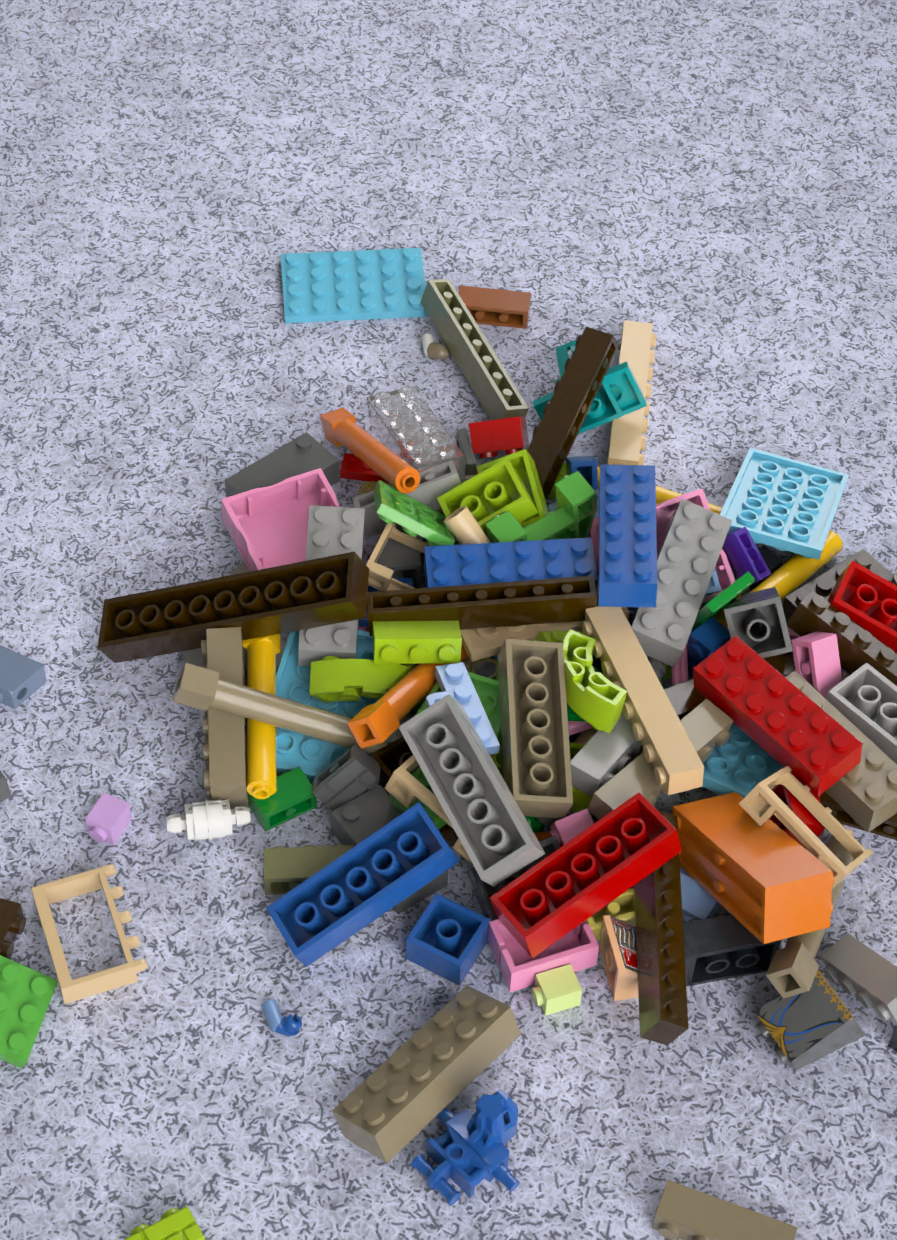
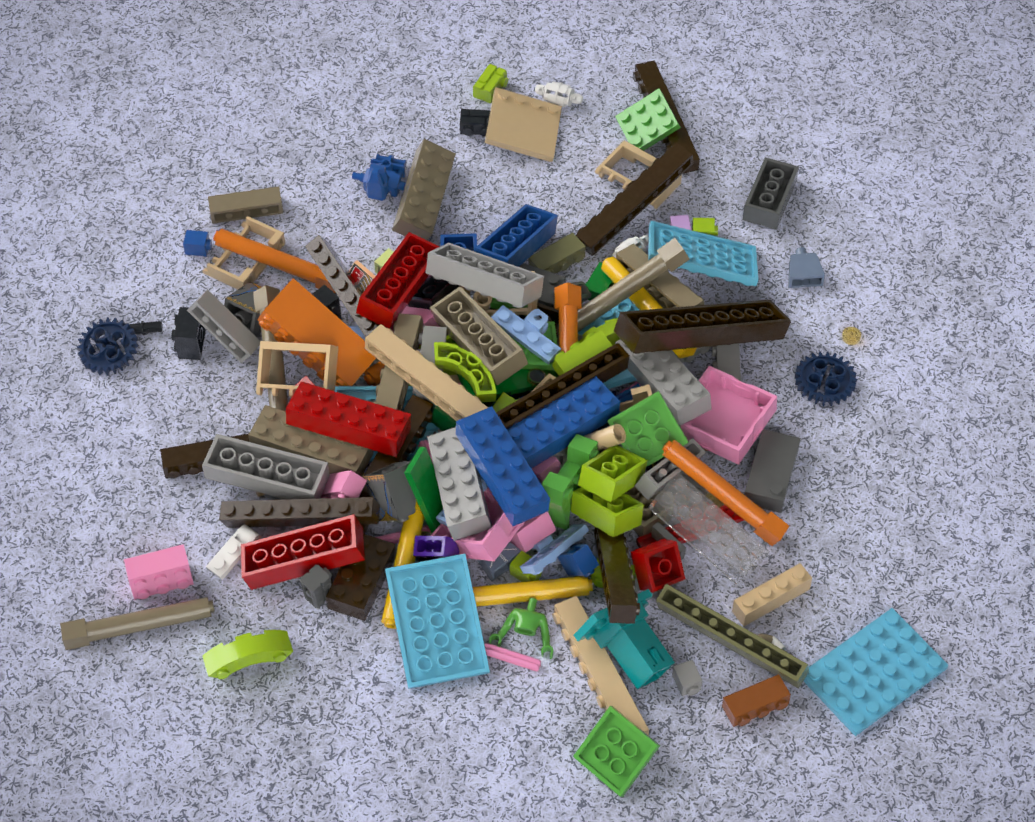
camera: 150 degrees right, 5 degrees up
arm [261,999,302,1037] -> none
none -> blue brick [183,230,212,257]
none -> tan hinge [202,216,285,289]
none -> orange brick [213,229,336,294]
none -> black brick [459,109,490,137]
none -> bright pink axle [484,643,541,671]
none -> tan plate [485,87,562,162]
none -> bright green piece [489,598,553,659]
none -> white piece [535,81,583,107]
none -> bright green plate [573,706,661,797]
none -> dark brown brick [576,142,693,256]
none -> medium azure plate [648,221,759,286]
none -> light grey brick [672,660,702,696]
none -> lime brick [692,217,718,236]
none -> tan brick [732,563,812,627]
none -> dark blue gear [794,351,857,406]
none -> clear yellow tile [842,327,861,345]

